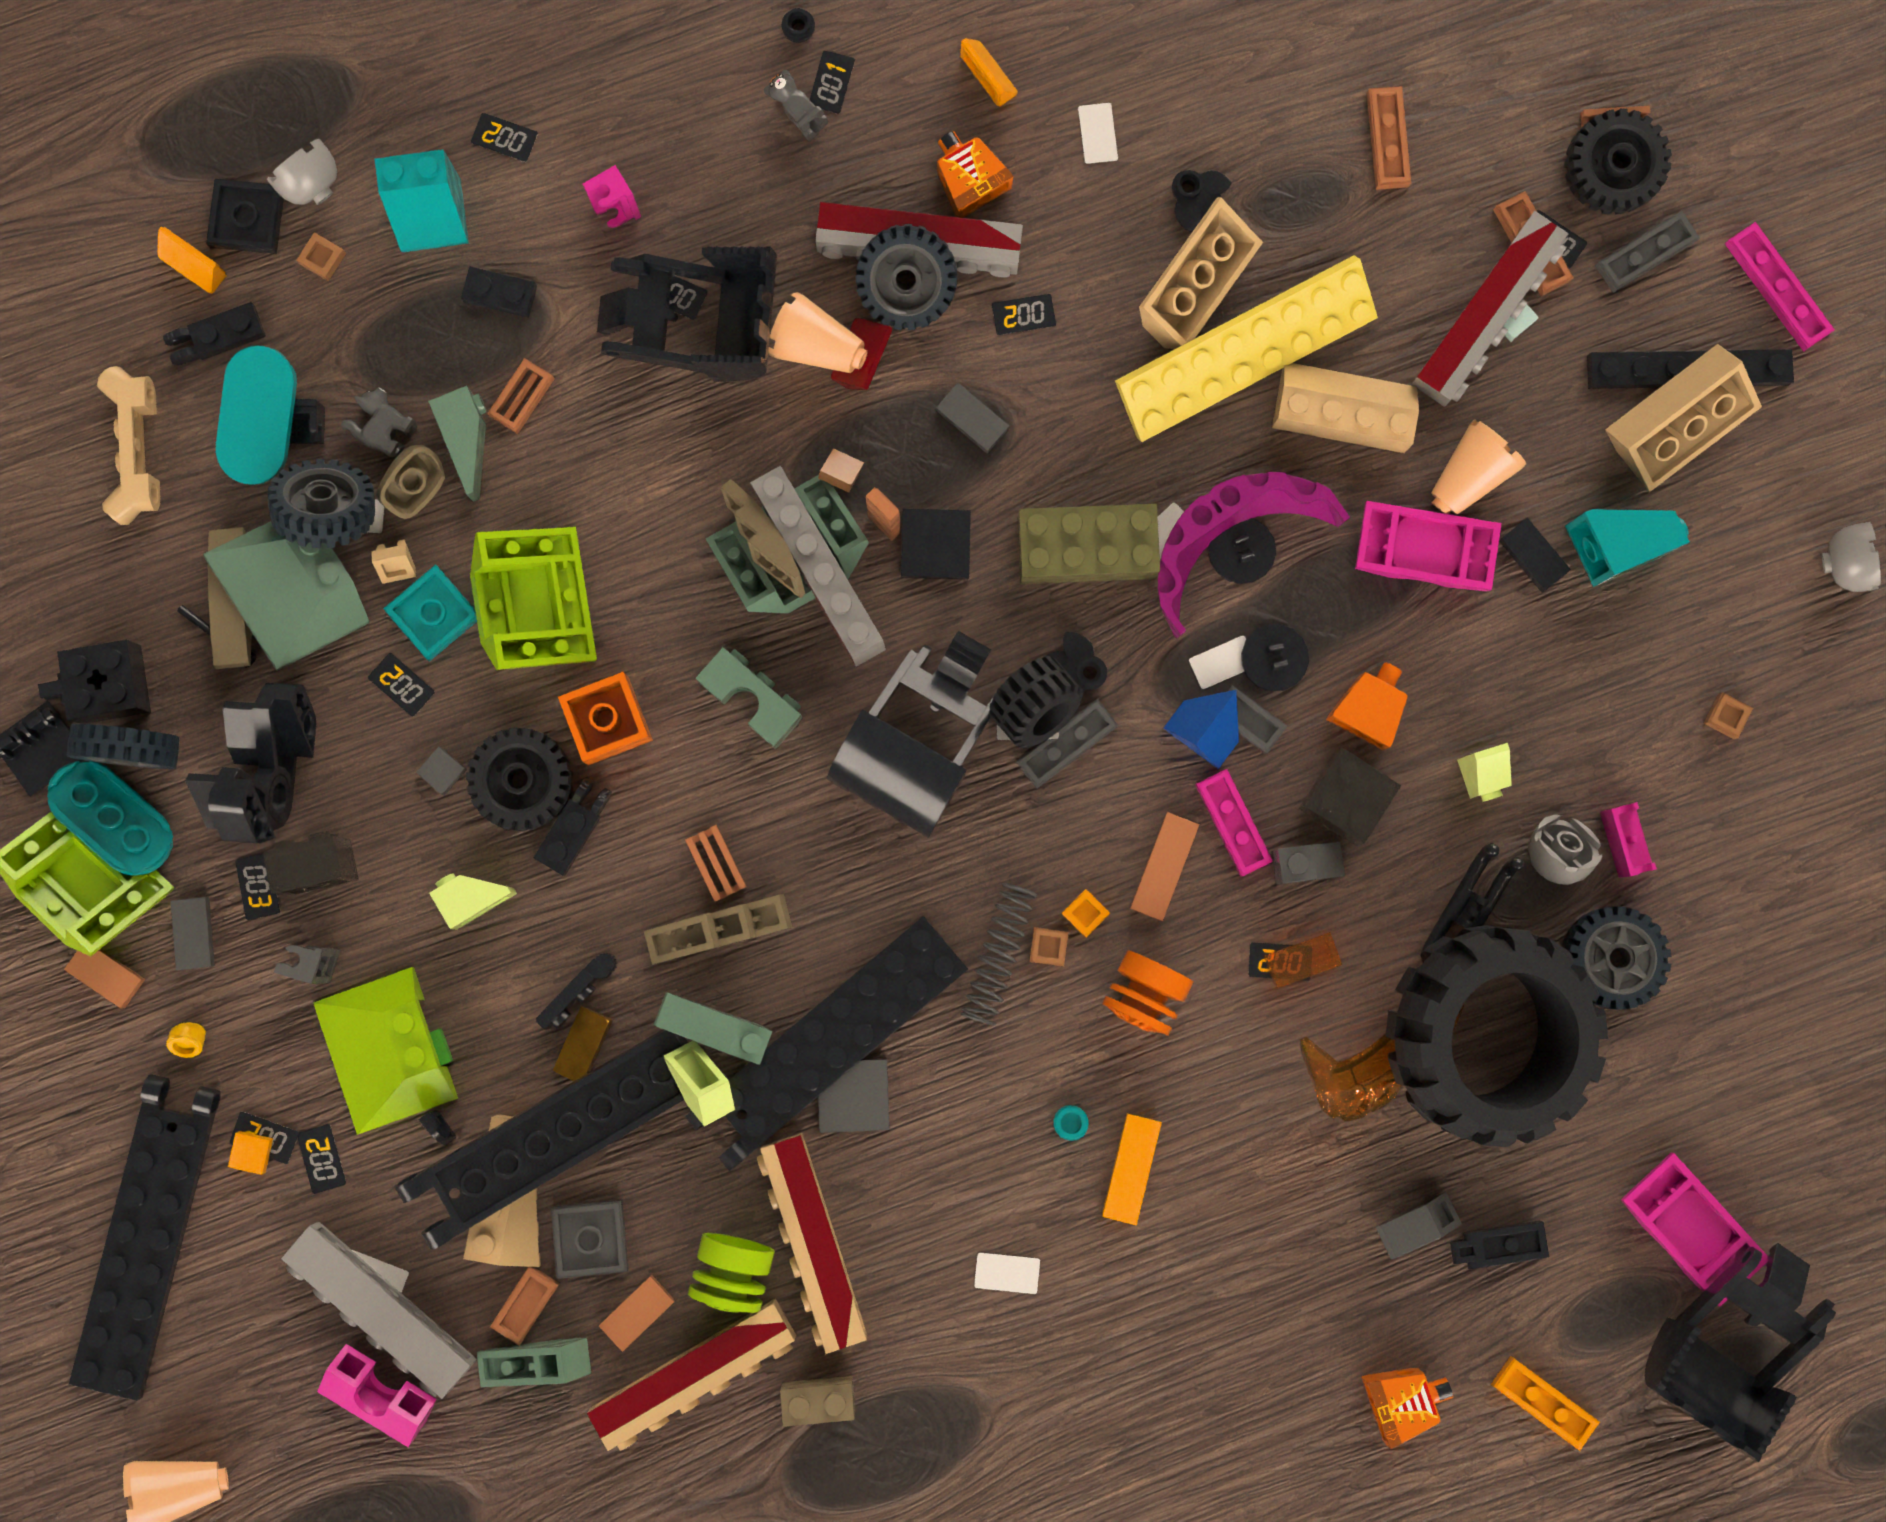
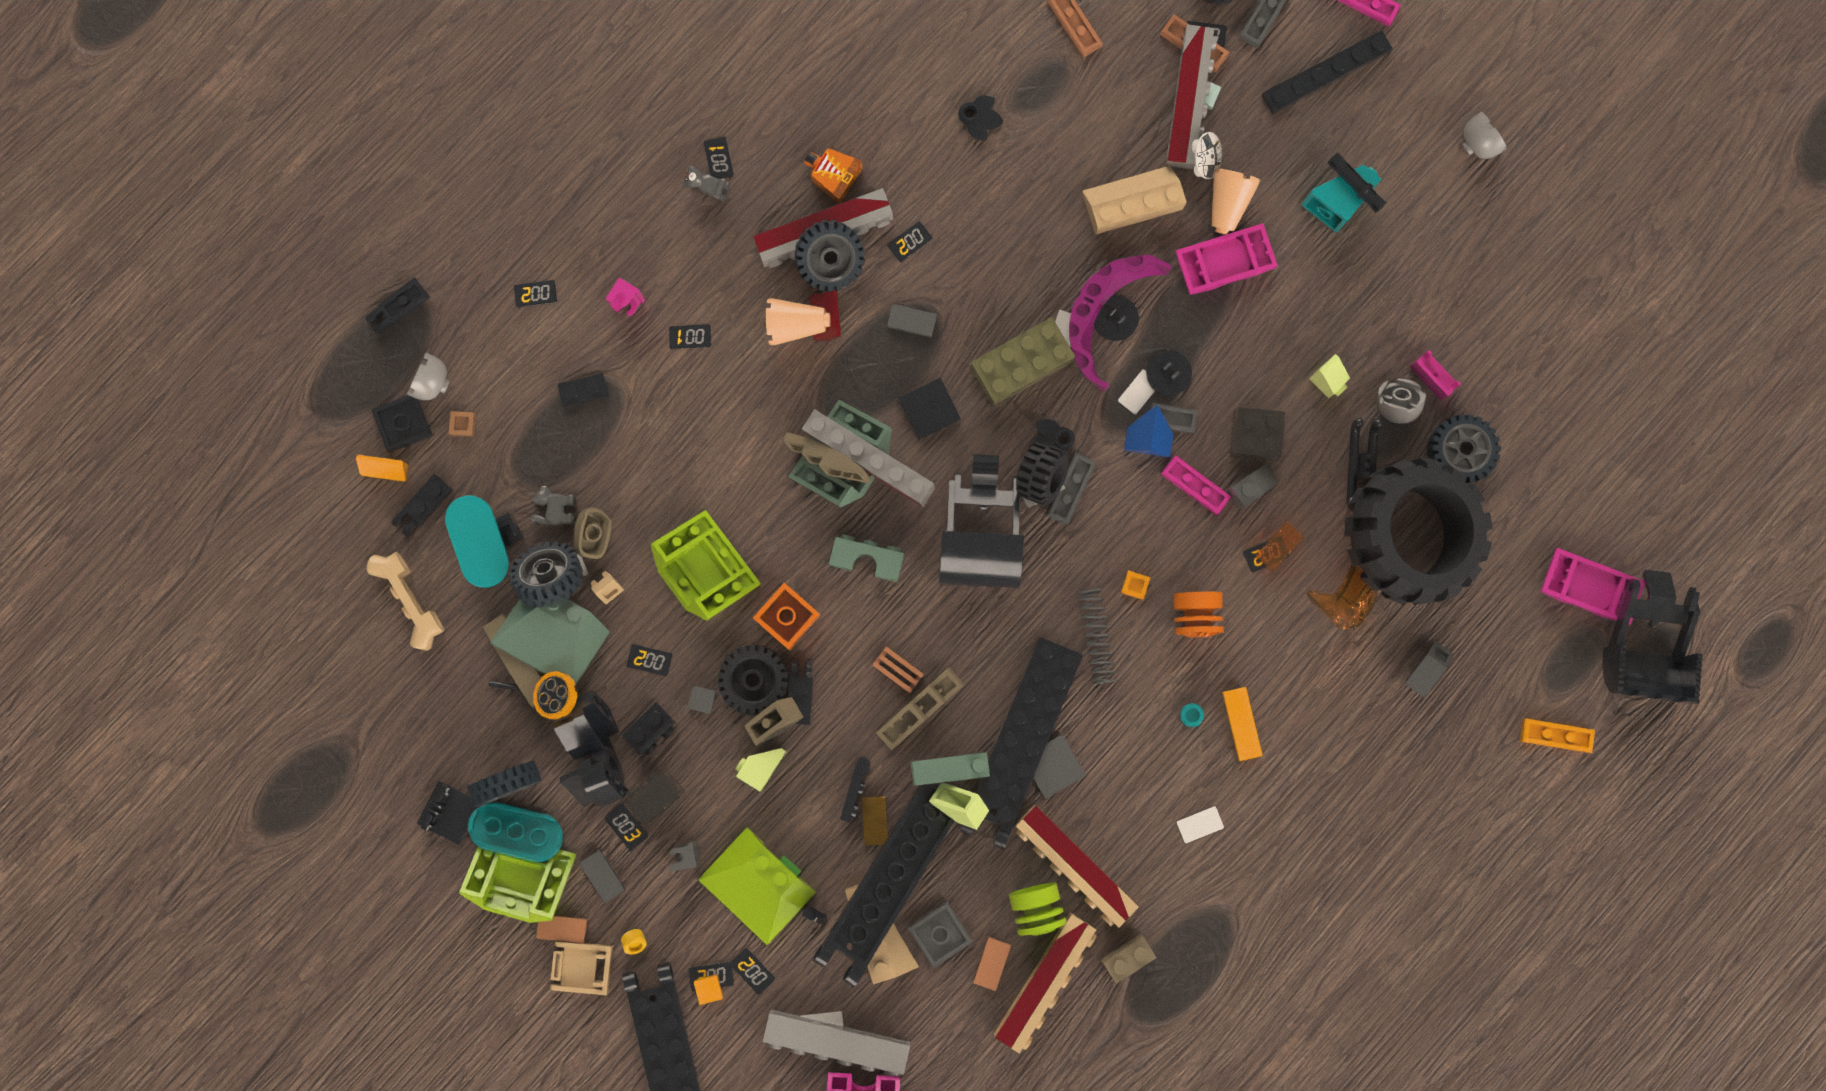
camera: 25 degrees left, 0 degrees up
black hinge [38,639,151,723] -> none
teal slope [374,149,469,252] -> none
teal tile [383,565,477,662] -> none
sand green slope [428,385,487,502] -> none
sand green slope [477,1338,591,1387] -> none
nougat tile [487,358,555,435] -> none
nougat tile [490,1267,560,1346] -> none
black piece [597,246,777,382] -> none
black plate [781,8,815,43] -> none
tile [818,448,864,492] -> none
nougat tile [866,487,900,541] -> none
light orange slope [960,38,1018,107] -> none
medium nougat tile [1029,927,1069,967] -> none
white sticker [1078,103,1118,164] -> none
light yellow plate [1115,255,1378,442] -> none
nougat tile [1129,812,1199,921] -> none
tan slope [1139,197,1263,349] -> none
orange torso [1326,662,1408,750] -> none
torso [1362,1368,1453,1449] -> none
black hinge [1450,1220,1549,1269] -> none
black tile [1499,517,1571,593] -> none
tan slope [1605,344,1762,492] -> none
medium nougat tile [1703,692,1753,739] -> none
none -> black hinge [365,278,430,335]
none -> tile [533,671,577,720]
none -> tan container [550,941,613,995]
none -> black bracket [622,702,676,756]
none -> dark tan brick [744,697,803,746]
none -> white dish [1192,132,1222,179]
none -> black pin [1327,152,1387,213]

